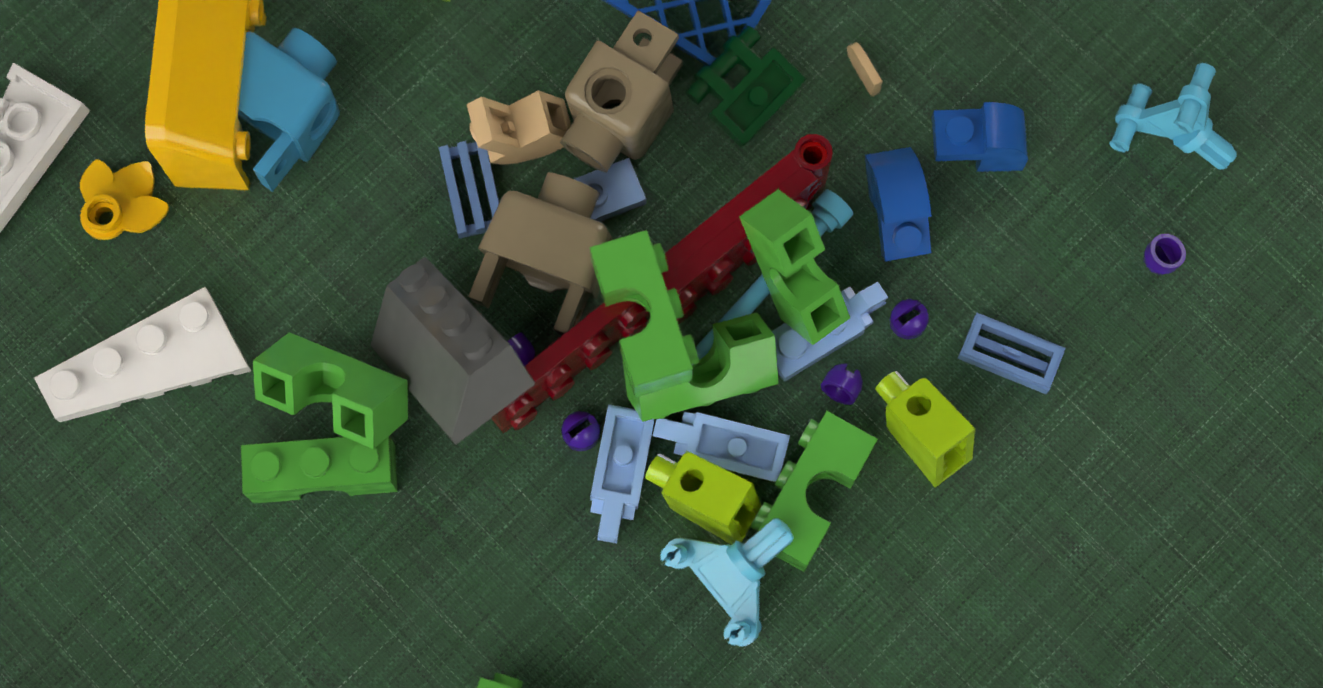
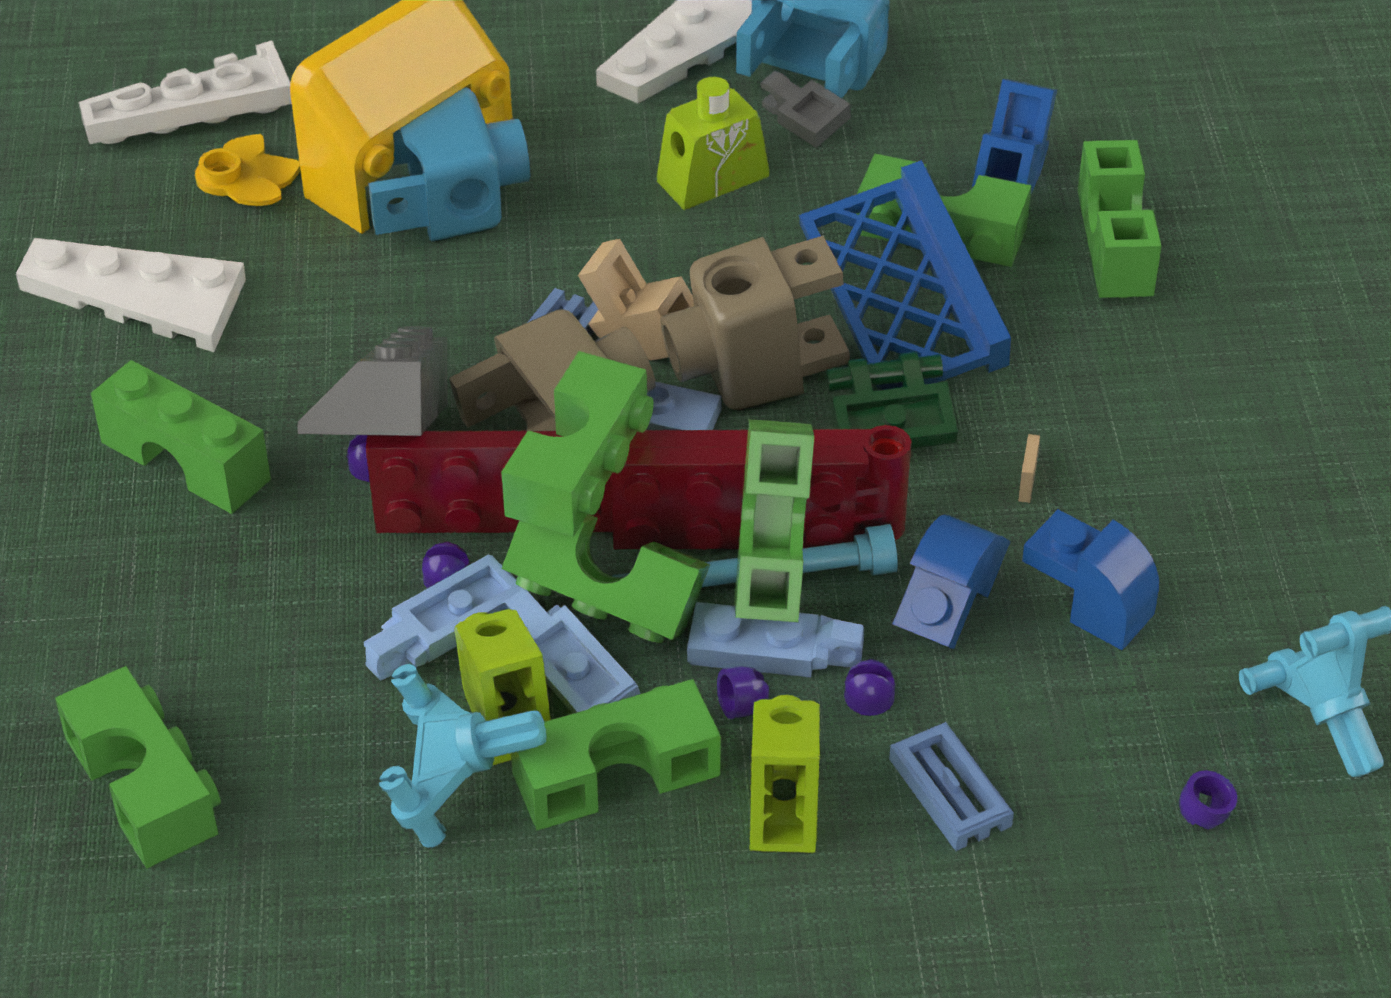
camera: 40 degrees right, 30 degrees down
bright green arch [253,332,408,449] -> none

